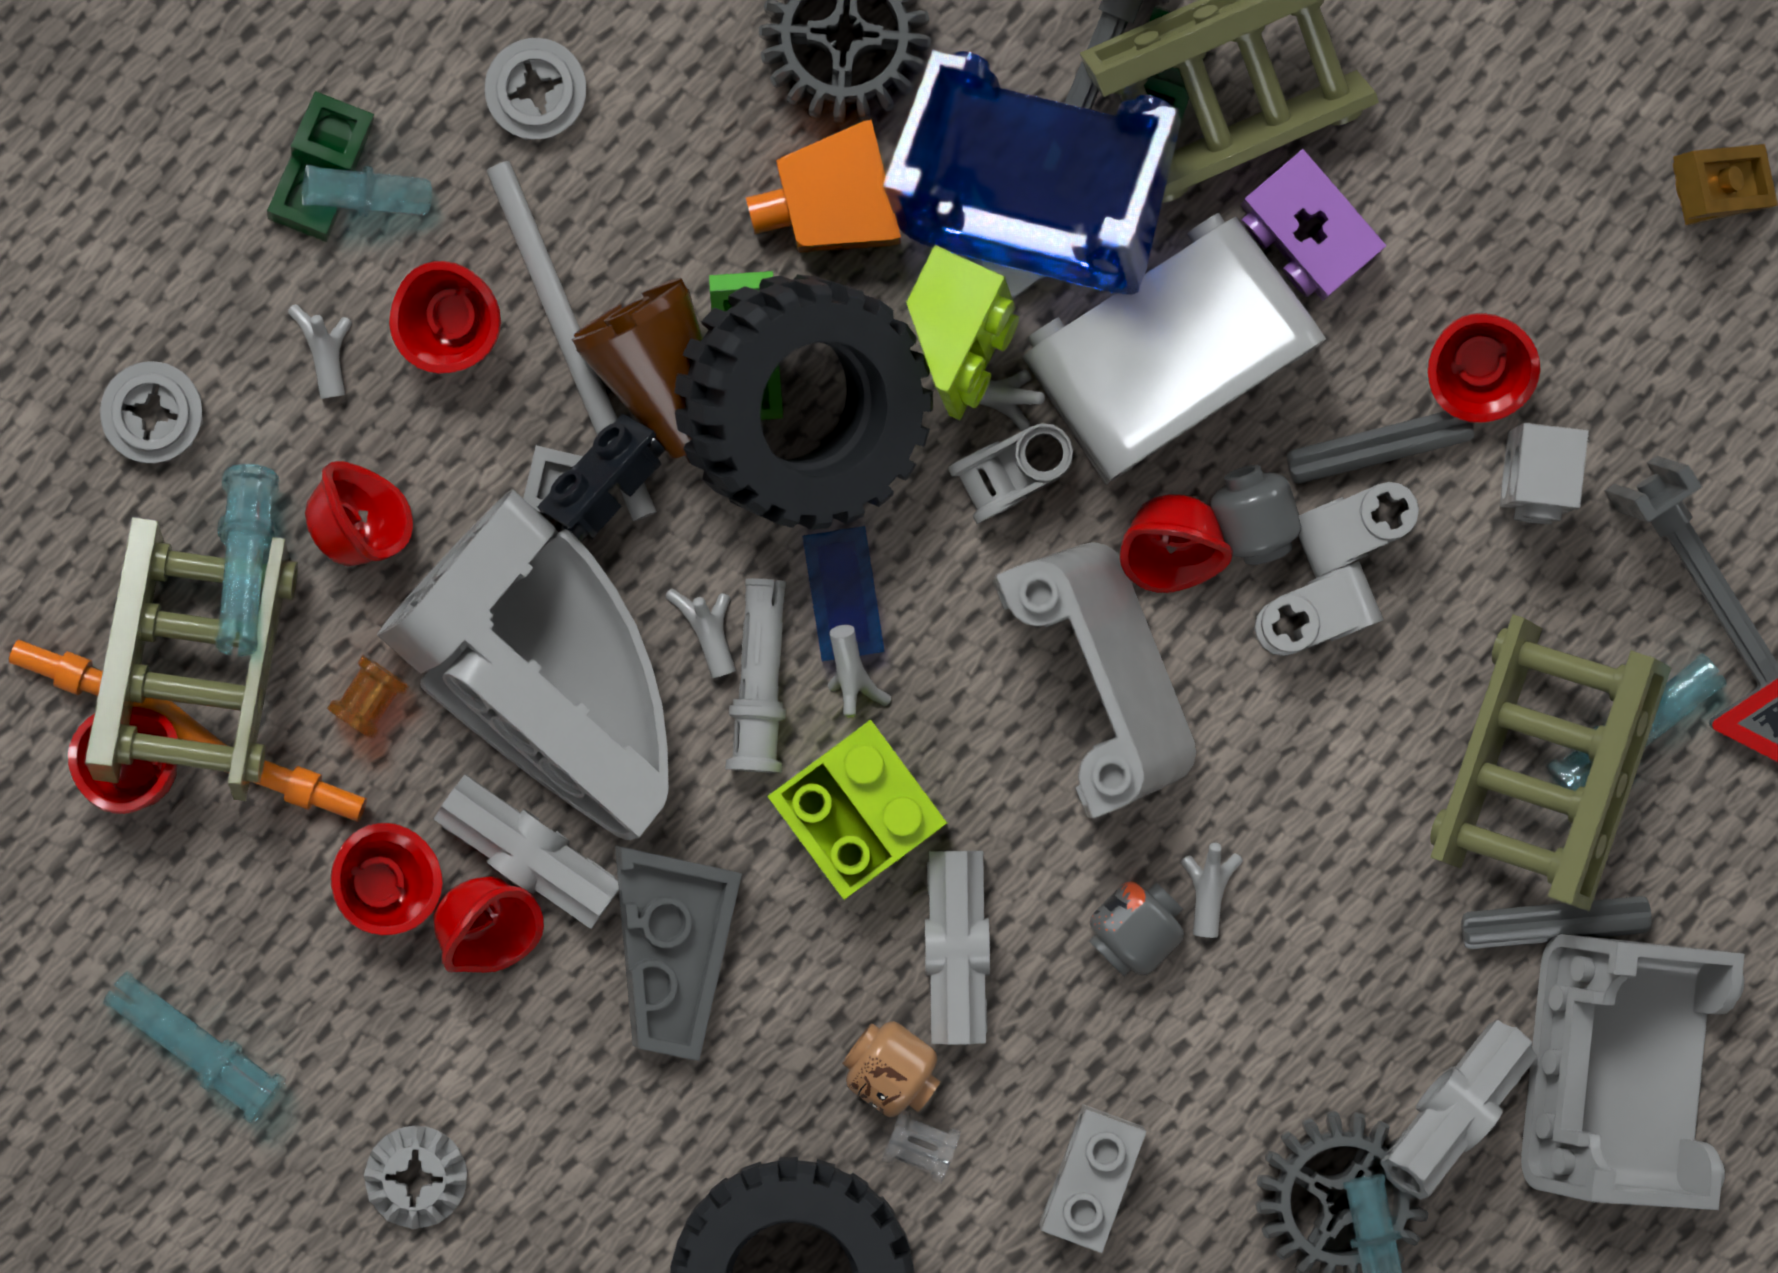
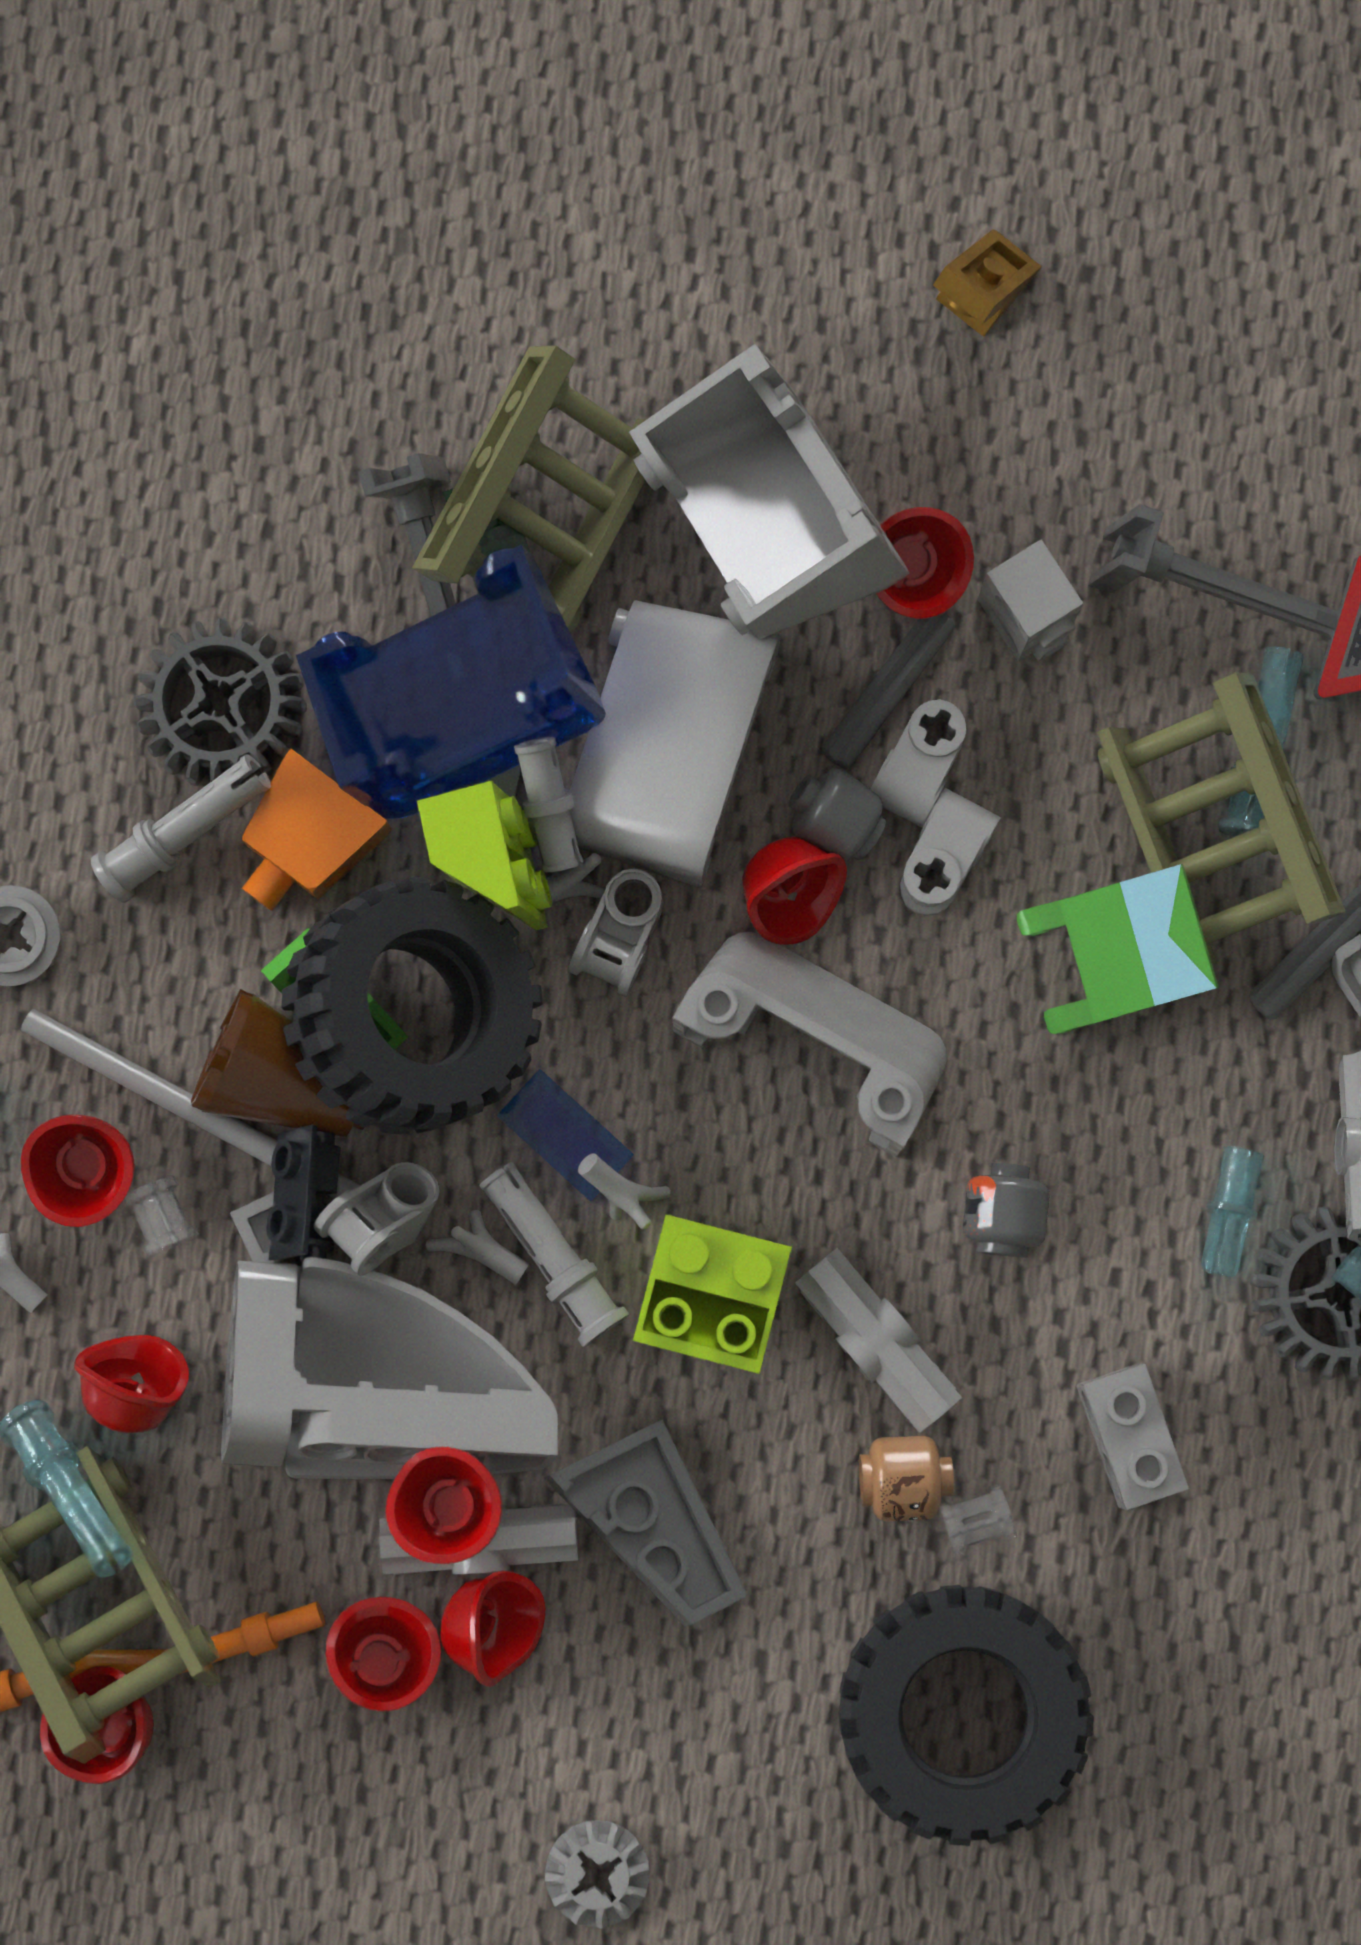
camera: 30 degrees left, 5 degrees down
clear light blue pin [103,971,286,1125] -> none
clear orange bush [327,654,410,739] -> none
light grey bar [1181,842,1243,938] -> none
medium lavender brick [1241,149,1387,301] -> none
none -> light grey pin [91,754,271,903]
none -> clear bush [123,1175,200,1257]
none -> light grey piece [314,1162,440,1276]
none -> red helmet [386,1447,502,1564]
none -> light grey pin [514,737,583,872]
none -> light grey windscreen [629,344,909,639]
none -> bright green flag [1016,864,1219,1034]
none -> clear light blue axle [1201,1146,1265,1277]

